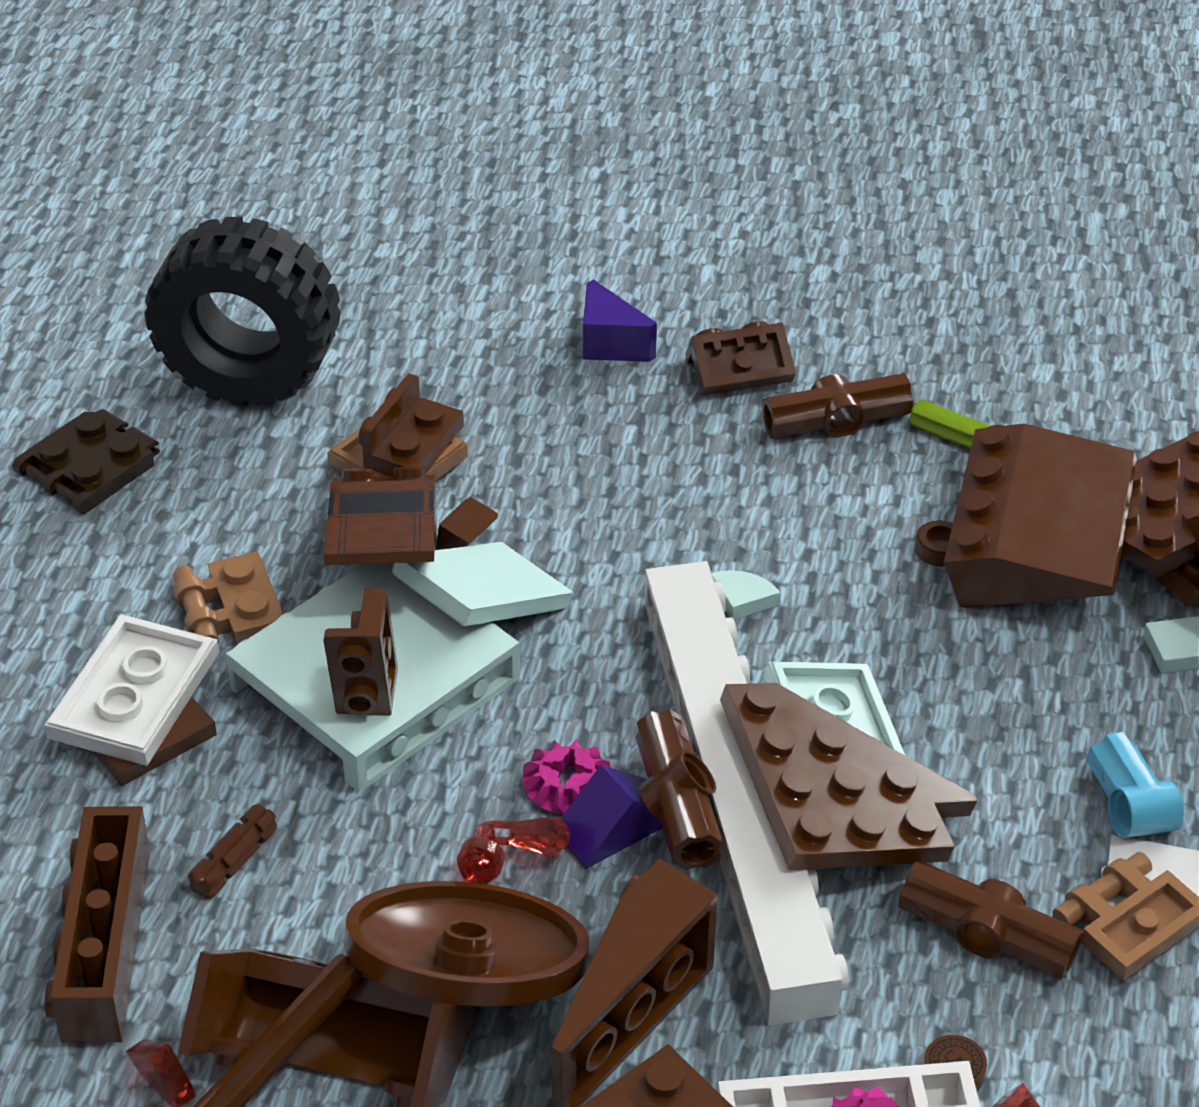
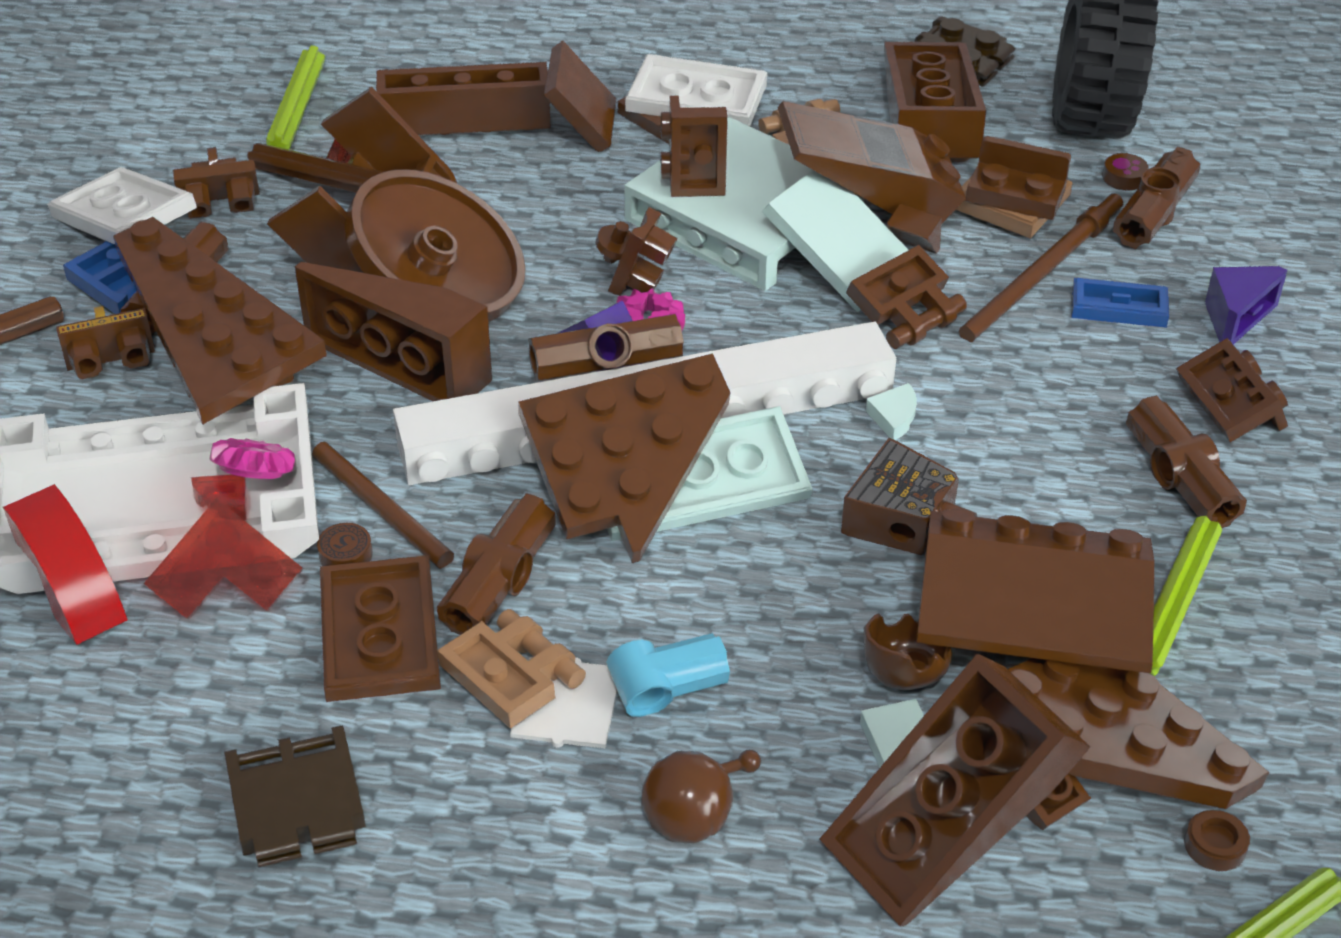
camera: 85 degrees right, 0 degrees up
reddish brown axle [188,804,277,898] -> none
clear red piece [457,816,571,884] -> none
none -> reddish brown bar [312,442,454,569]
none -> reddish brown tile [320,555,441,702]
none -> reddish brown tile [544,41,616,152]
none -> reddish brown hips [595,207,678,296]
none -> torso [841,438,977,555]
none -> reddish brown plate [846,245,967,349]
none -> reddish brown hair [864,613,952,690]
none -> reddish brown slope [884,42,986,162]
none -> reddish brown bar [959,193,1124,343]
none -> blue tile [1072,278,1169,328]
none -> reddish brown tile [1102,153,1149,191]
none -> reddish brown piece [1113,147,1201,249]

